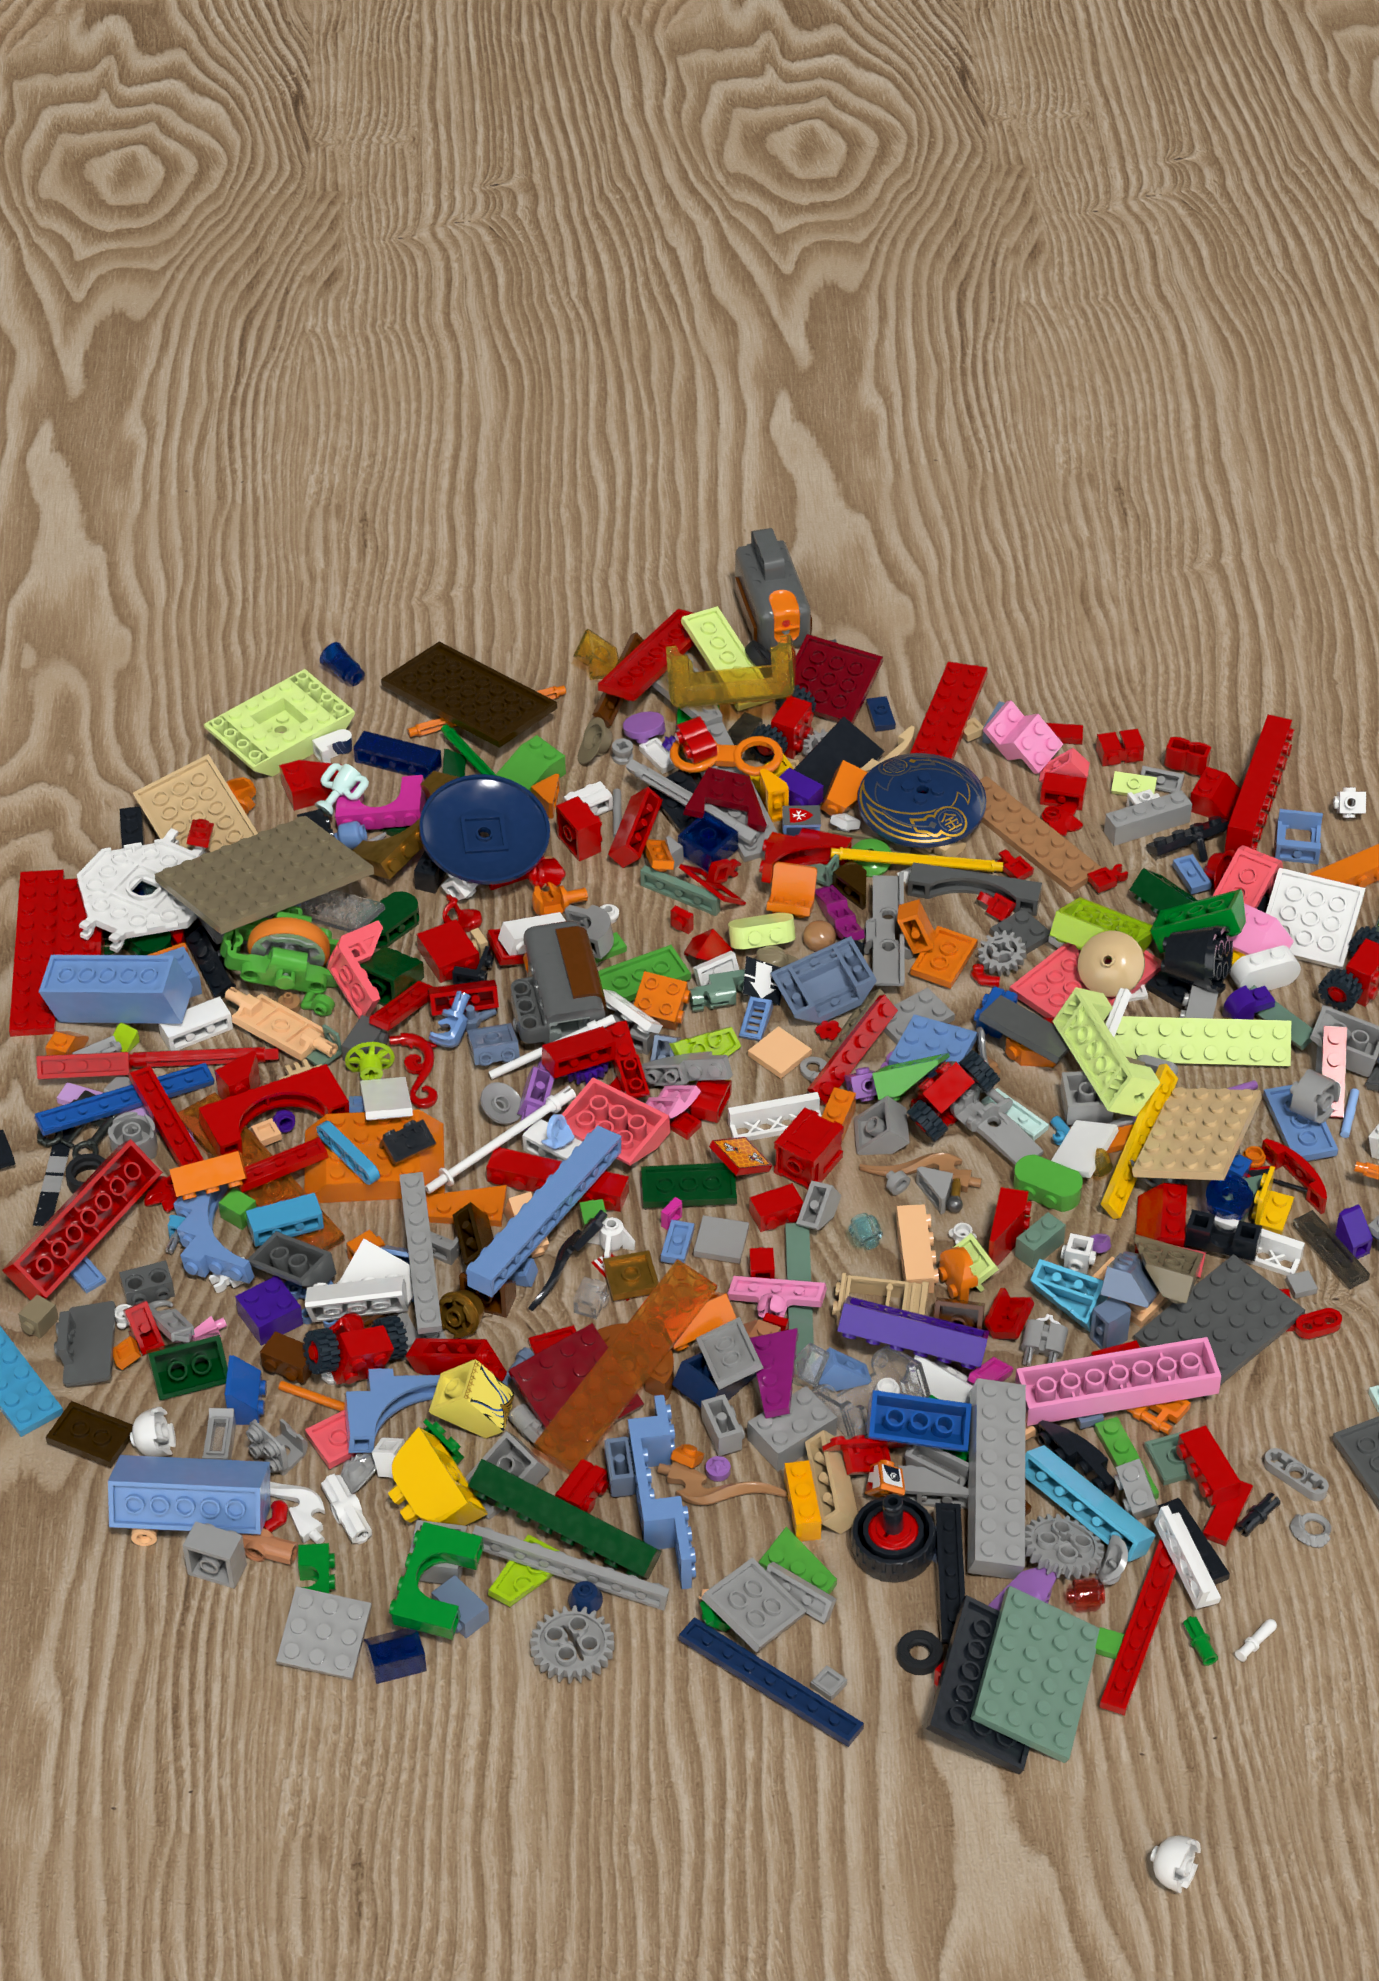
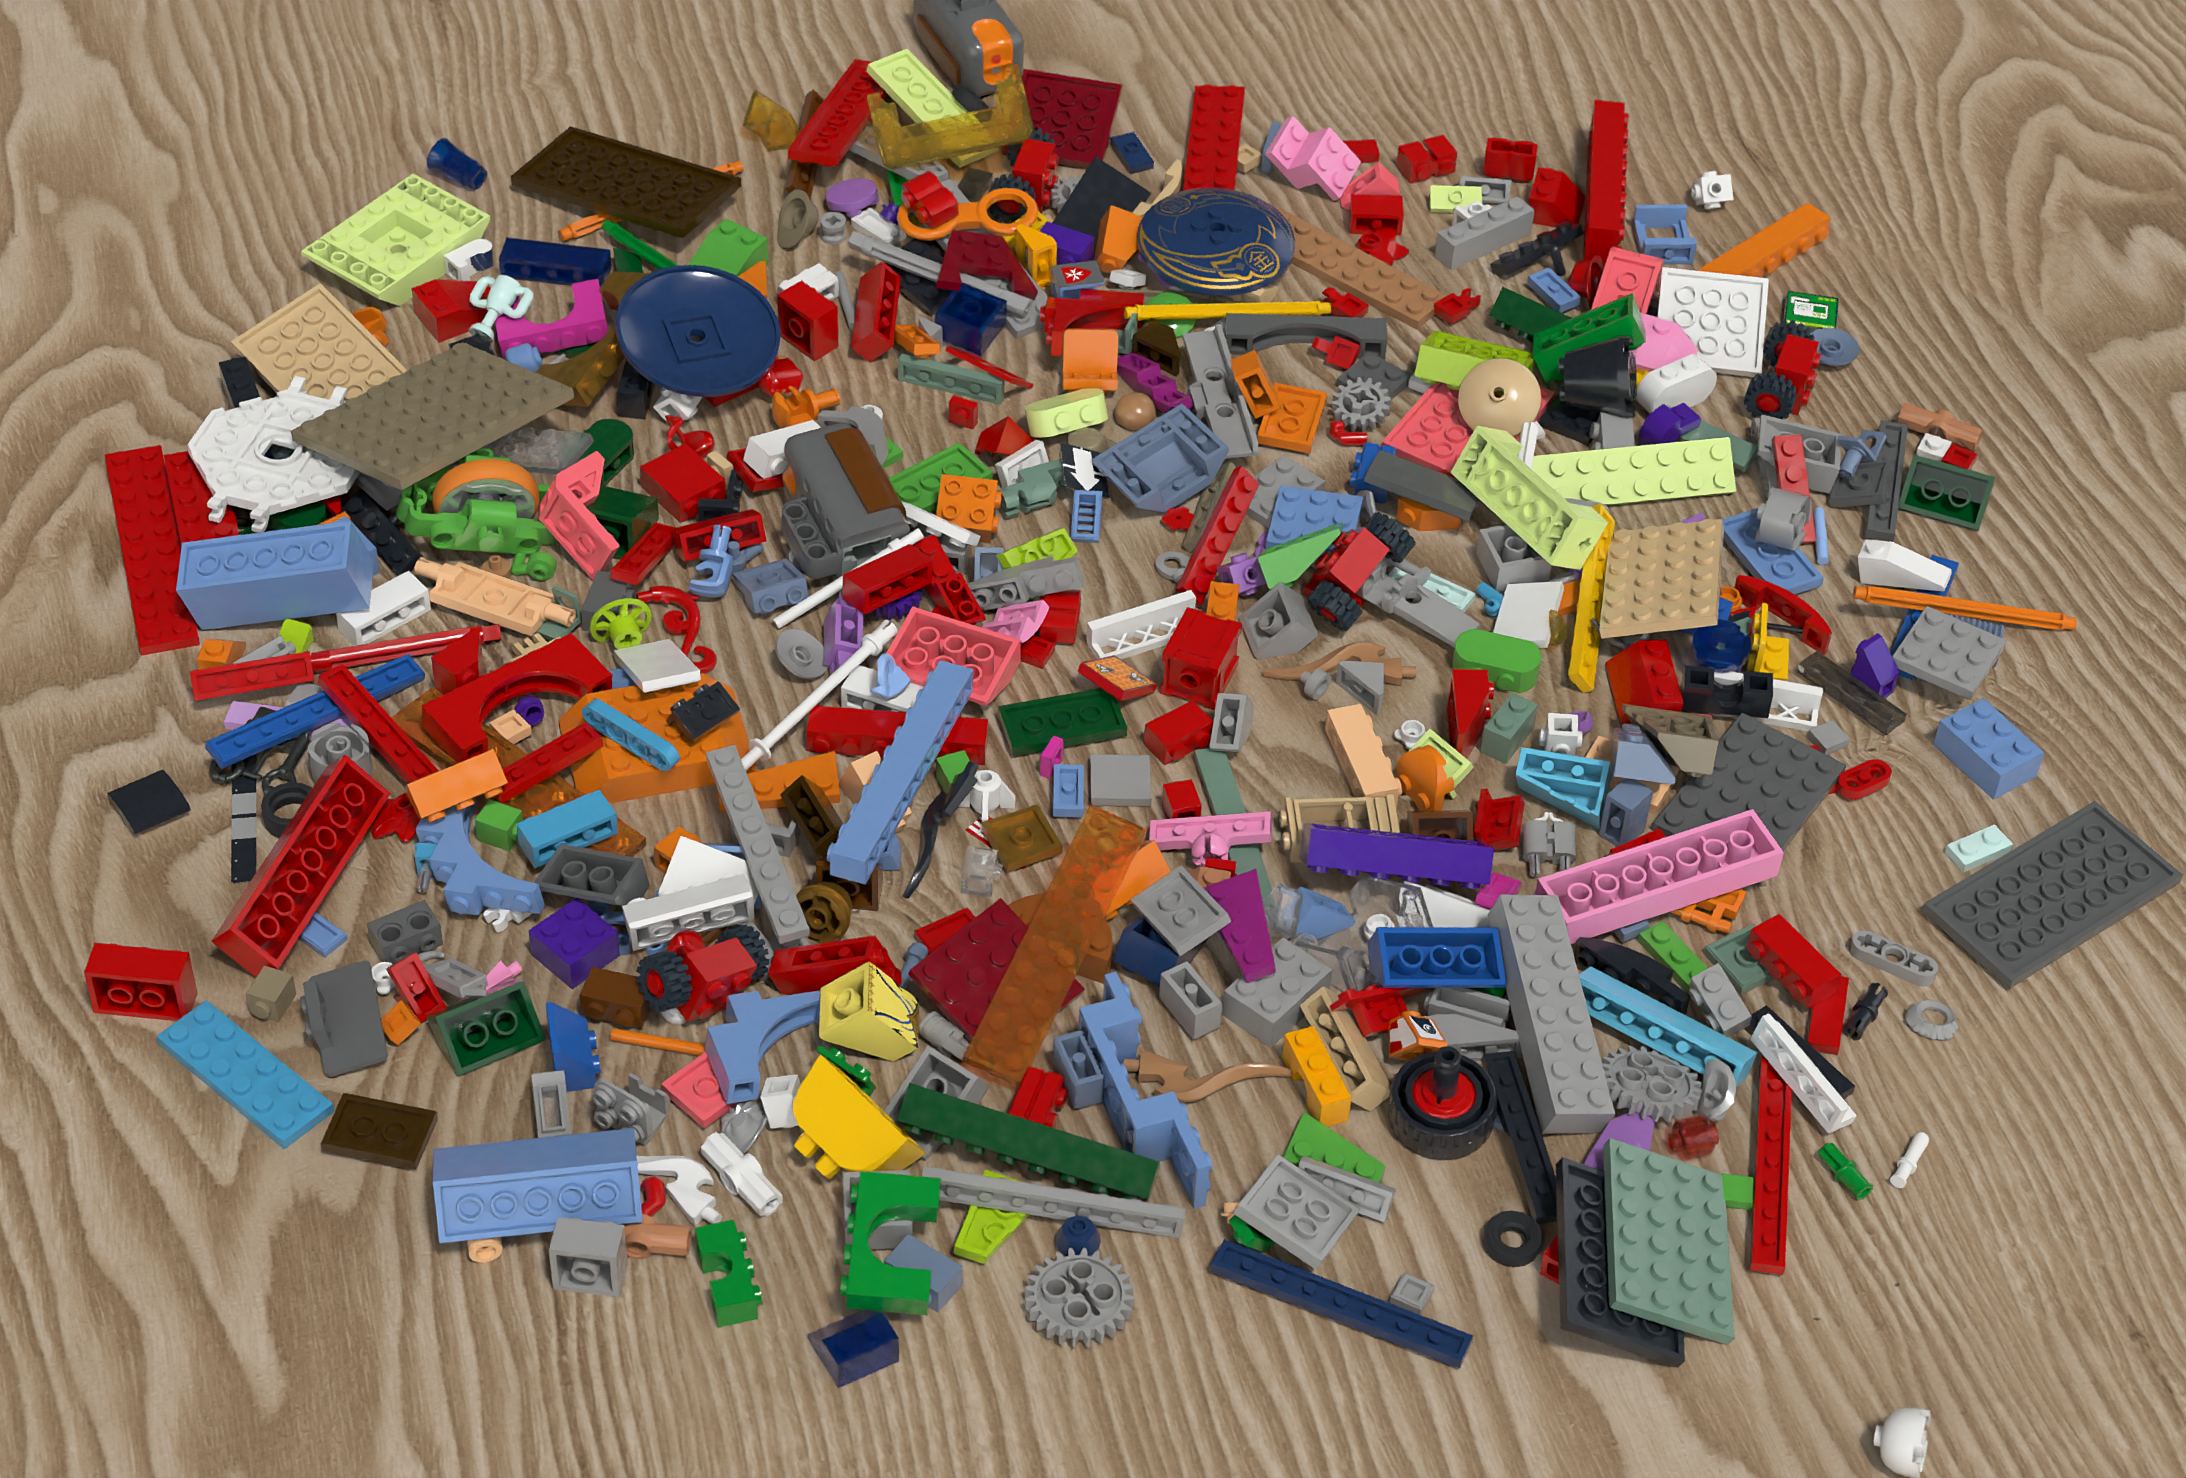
camera: 15 degrees left, 0 degrees up
white cylinder [130,1407,176,1457] -> none
red plate [186,819,214,848] -> none
light grey plate [276,1586,372,1681] -> none
orange plate [671,1444,705,1468] -> none
red plate [706,859,742,883] -> none
medium lavender tile [706,1456,731,1482] -> none
light nougat tile [748,1026,812,1079] -> none
clear light blue head [848,1213,883,1250] -> none
piece [947,1178,963,1213] -> none

